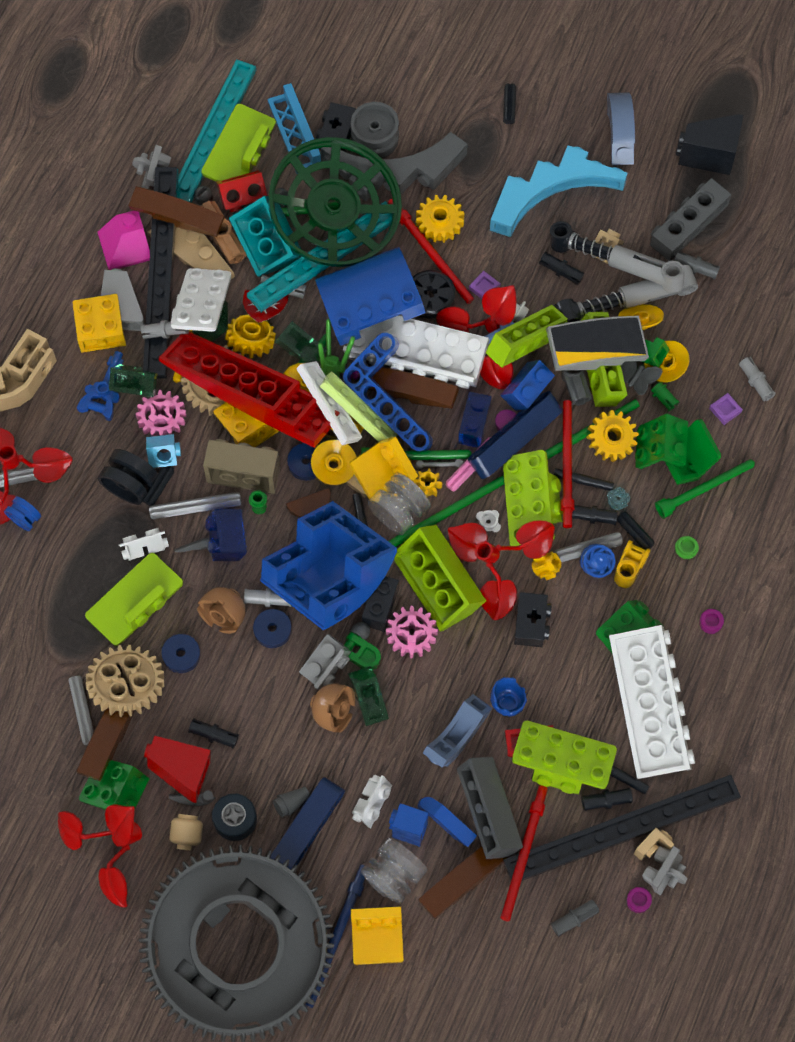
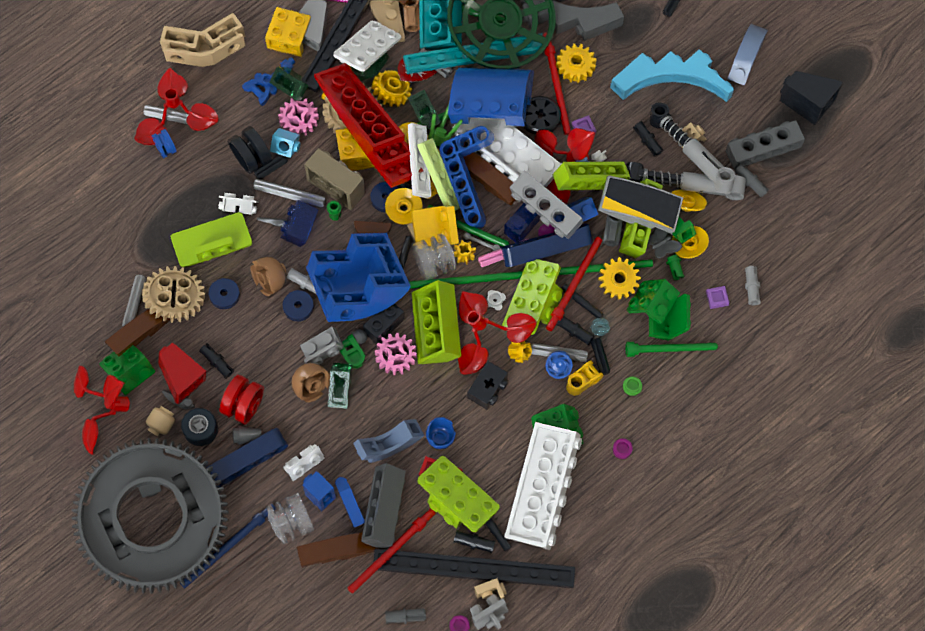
camera: 25 degrees right, 0 degrees up
light grey pin [141,320,189,339] -> none
yellow bracket [351,907,404,965] -> none
none -> red wheel [219,374,265,425]
none -> light grey brick [510,171,583,239]

